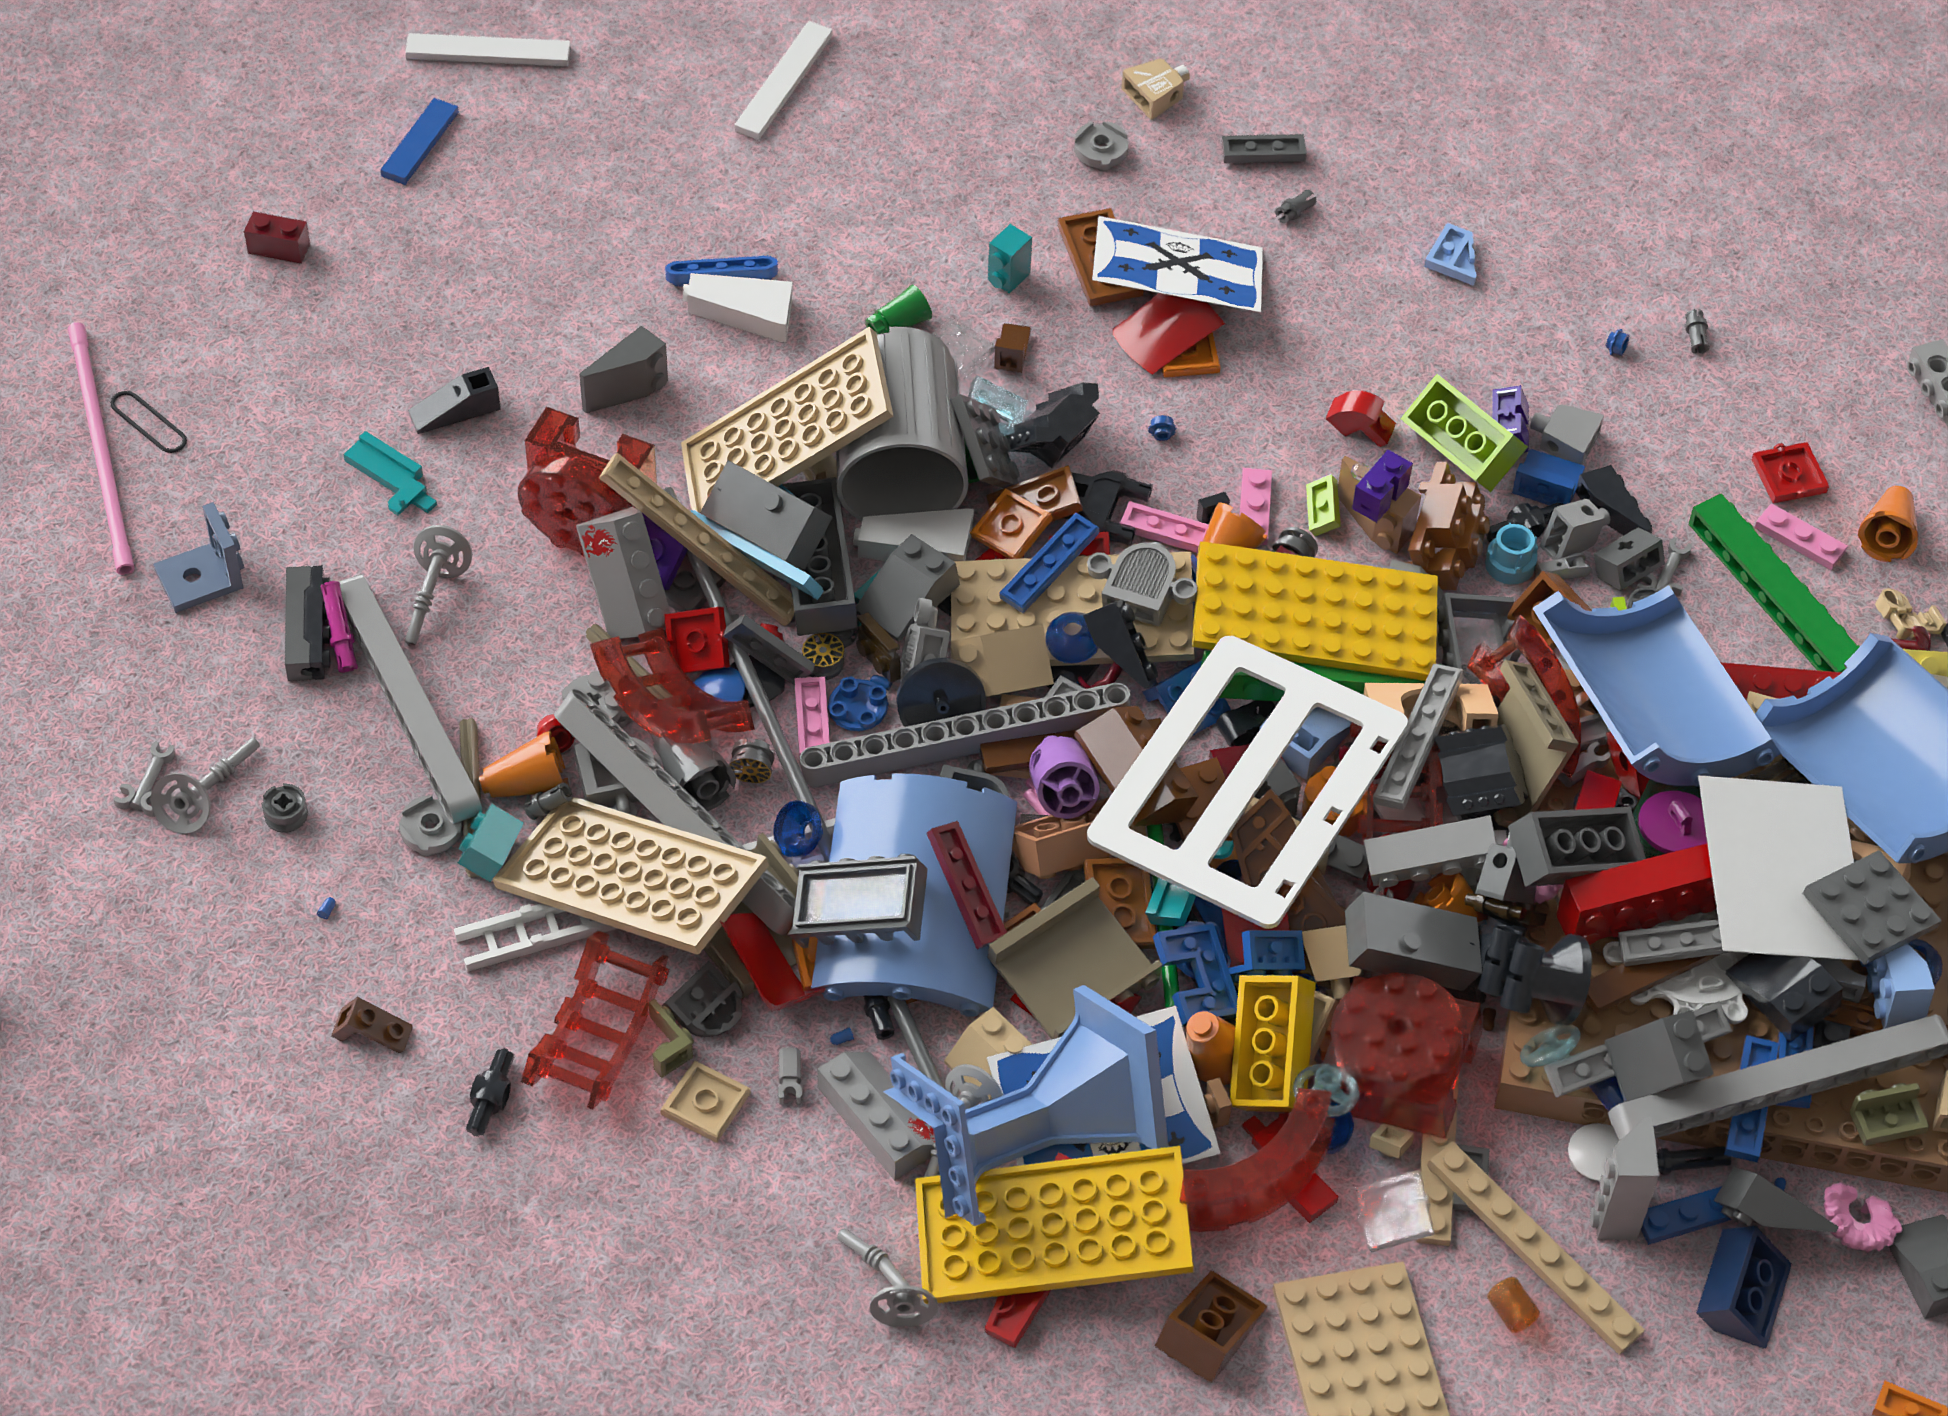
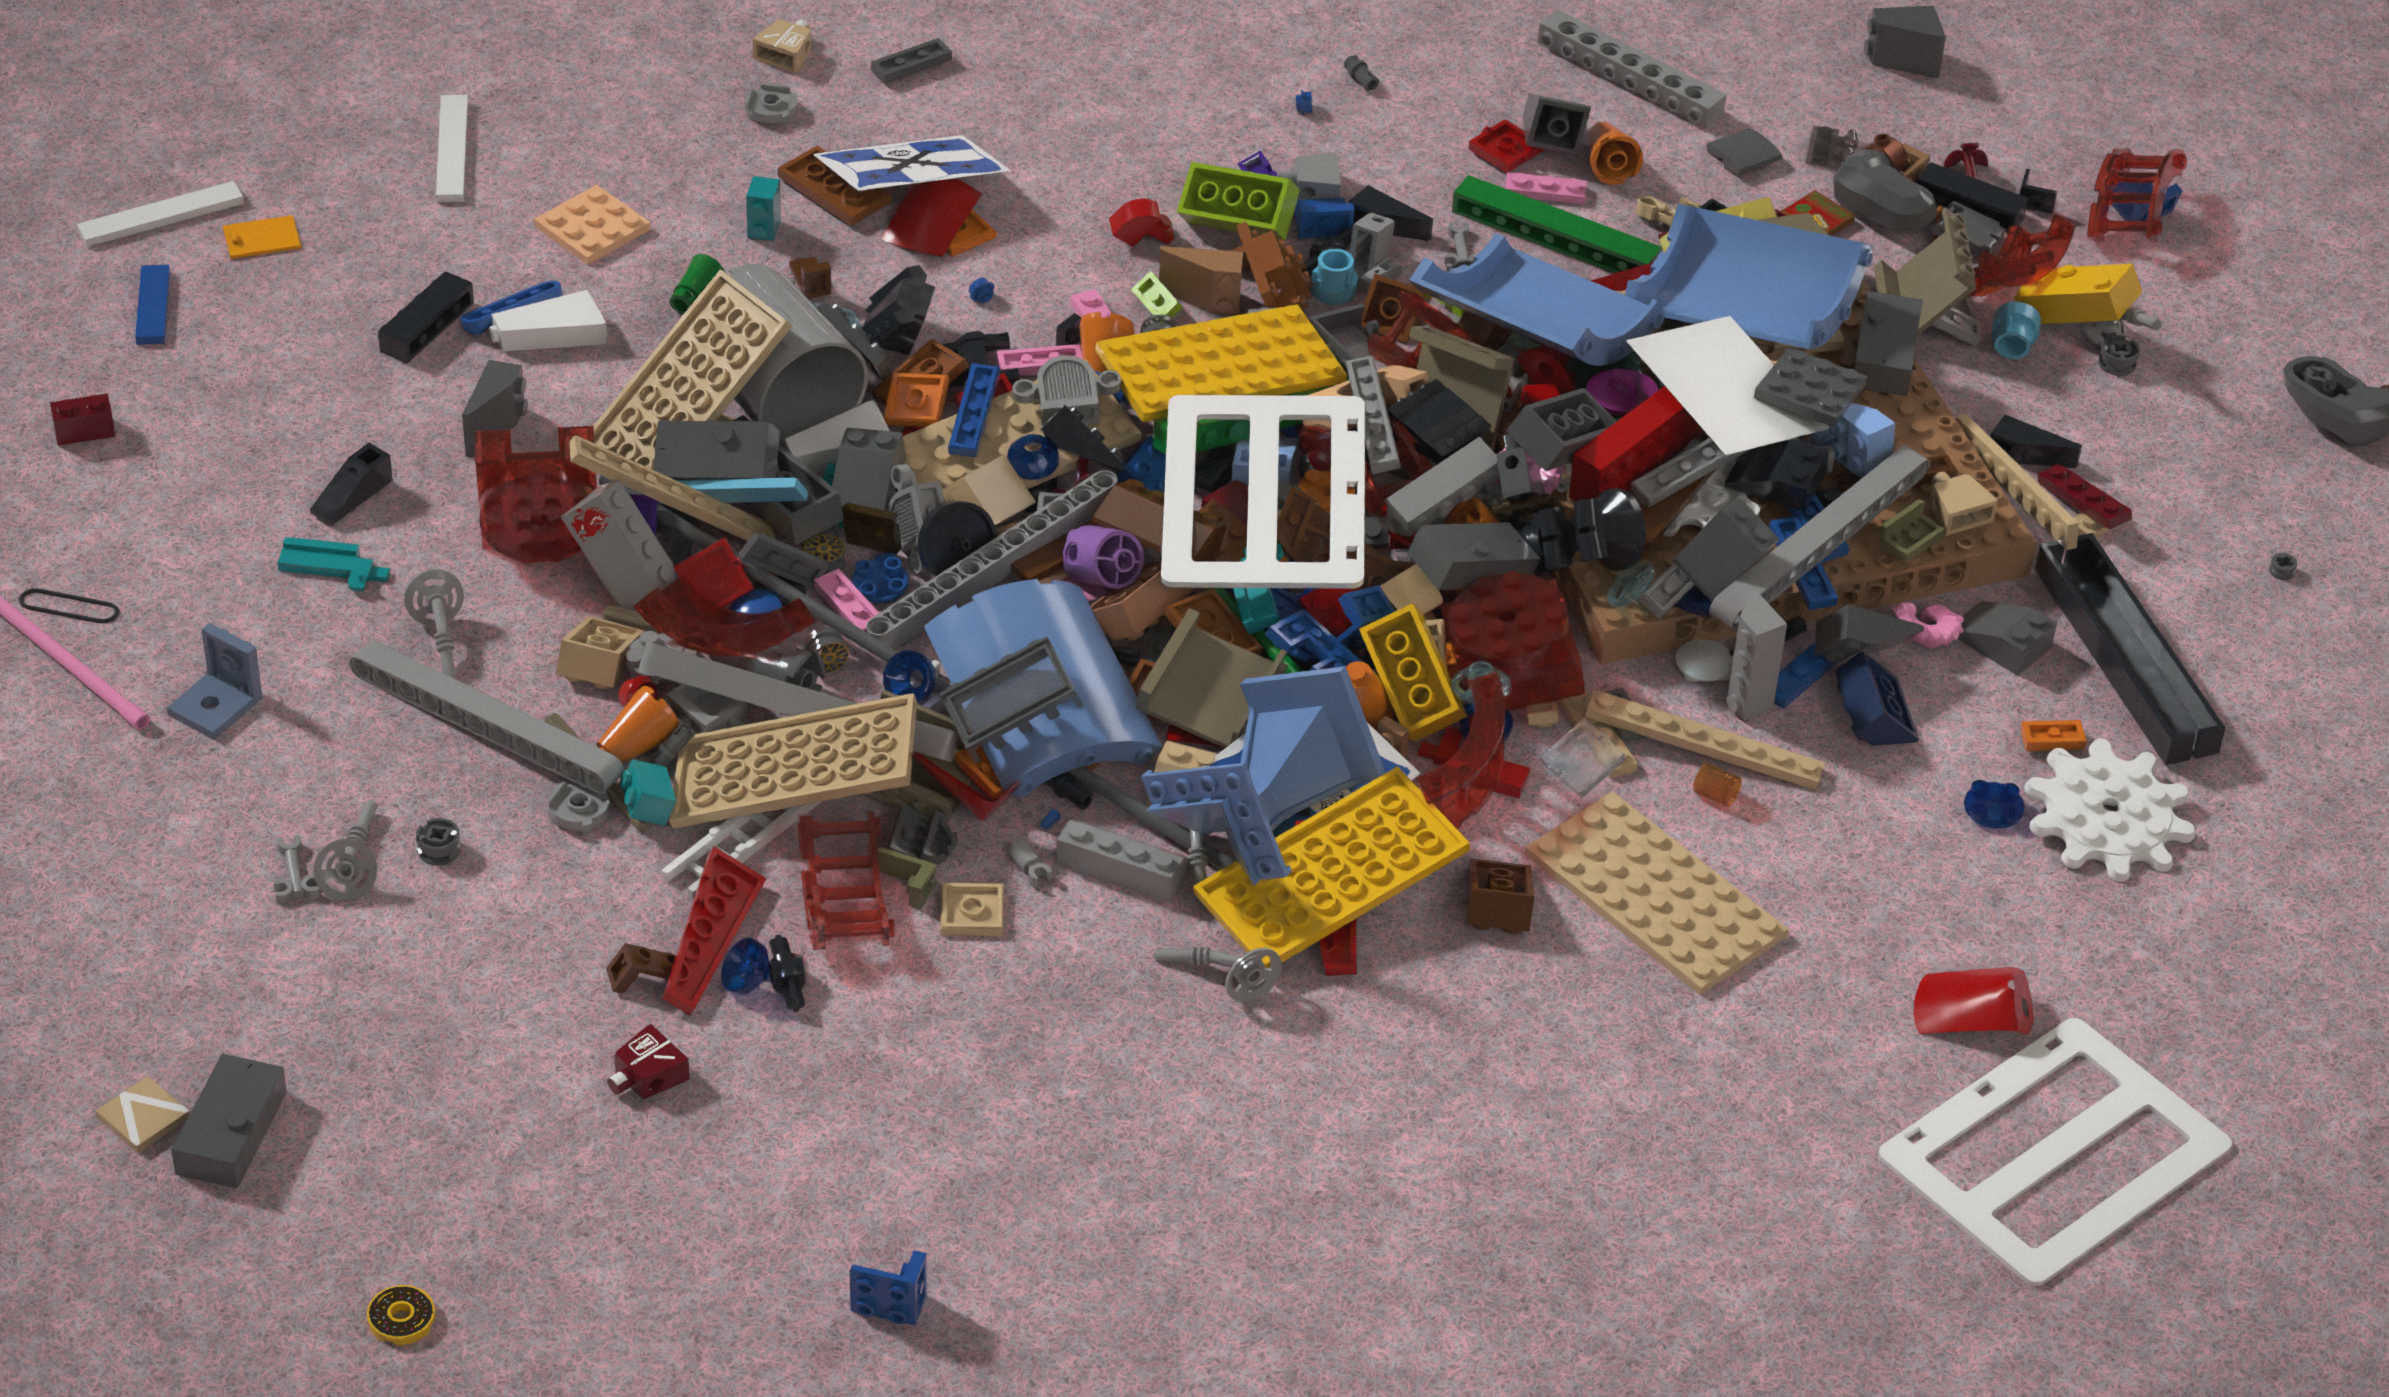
camera: 30 degrees left, 10 degrees down
piece [285,565,331,681] -> none
blue piece [316,897,336,920] -> none
dark pink pin [320,581,358,673] -> none
dark red plate [926,820,1007,949] -> none
dark grey pin [1275,189,1317,224] -> none
dark purple piece [1351,450,1413,523] -> none
light blue wing [1424,223,1477,286] -> none
dark grey brick [1594,527,1665,590] -> none
none -> light orange container [222,215,302,259]
none -> black brick [378,271,474,364]
none -> light nougat plate [534,185,651,265]
none -> tan slope [556,616,645,689]
none -> dark red torso [607,1023,690,1099]
none -> red wing [662,846,767,1016]
none -> clear blue piece [721,937,771,995]
none -> dark grey slope [1522,93,1591,155]

